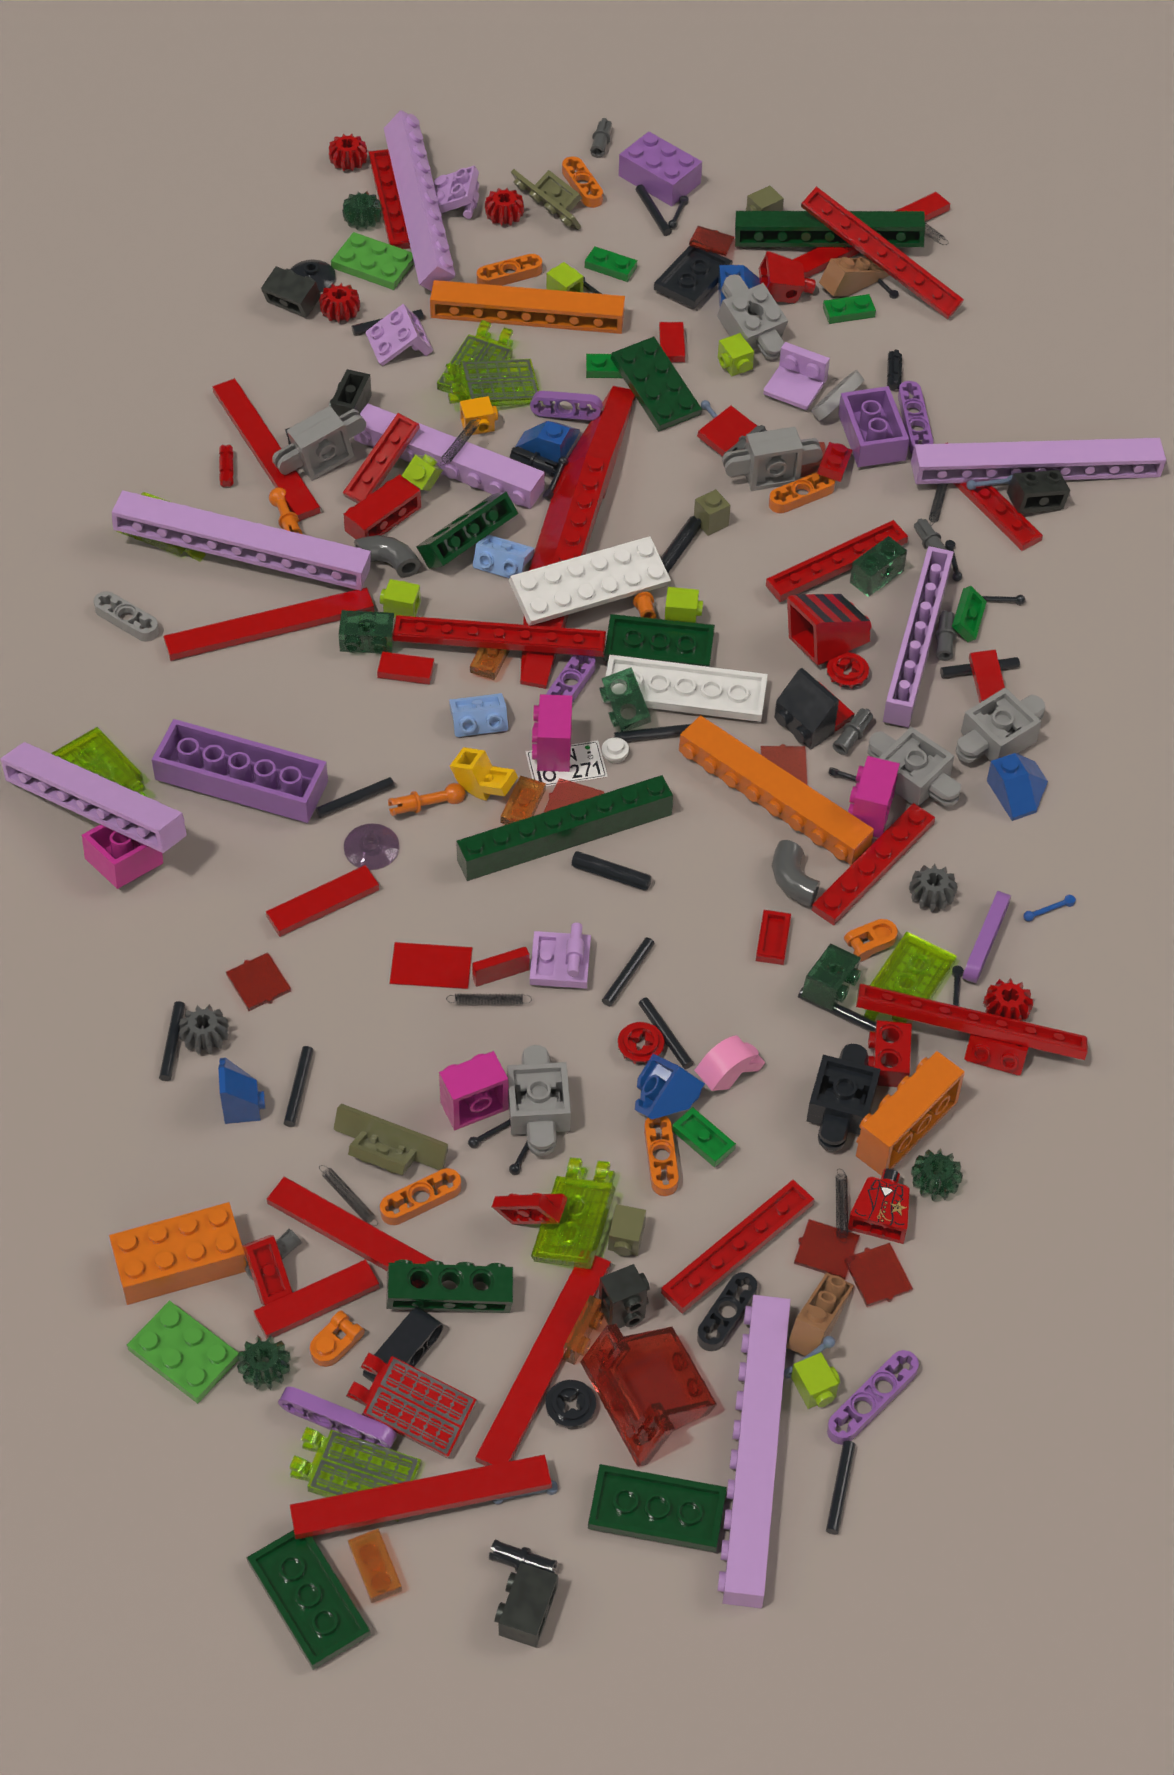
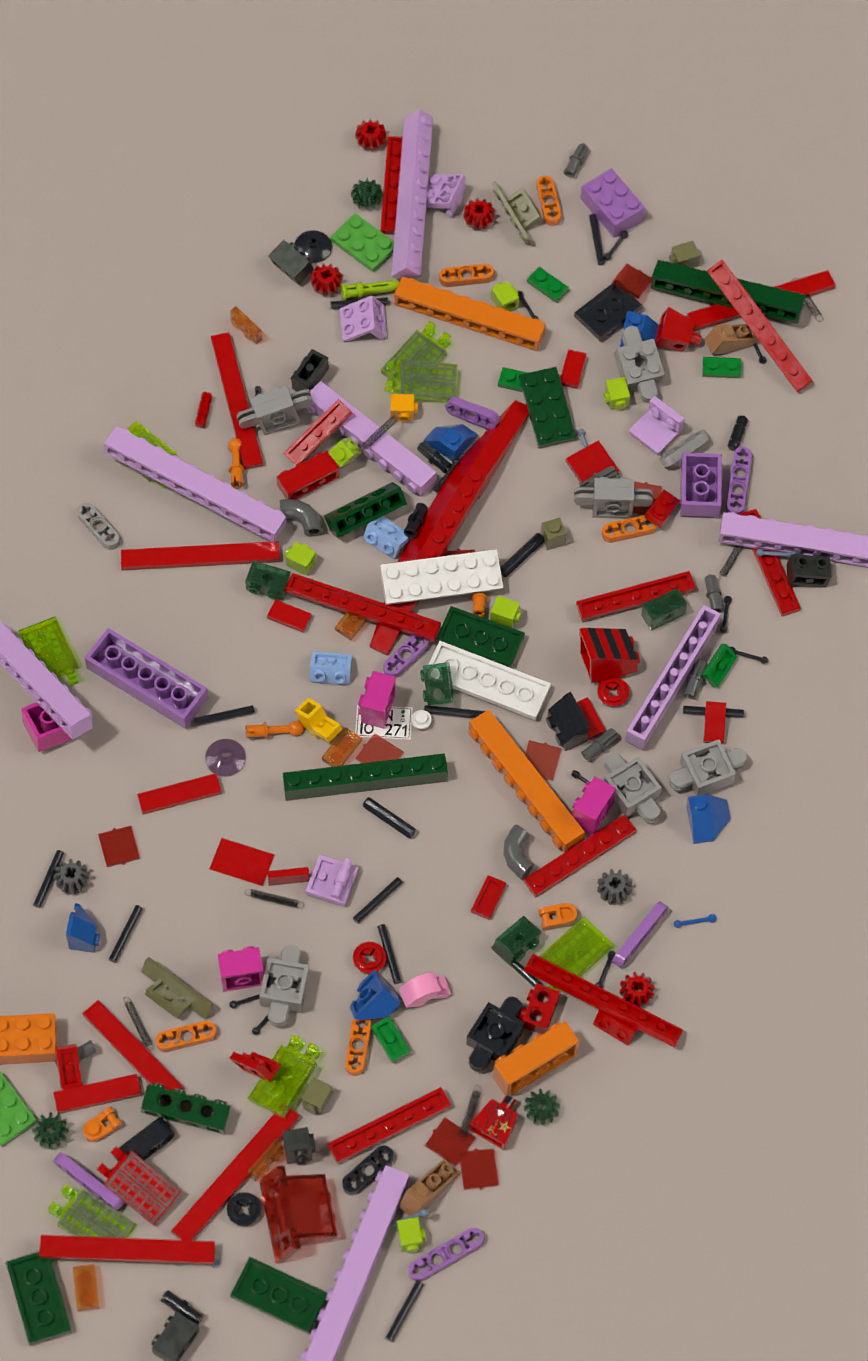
camera: 15 degrees right, 10 degrees up
none -> clear orange plate [230,306,262,344]
none -> lime pin [340,279,399,300]
none -> black pin [404,503,428,538]

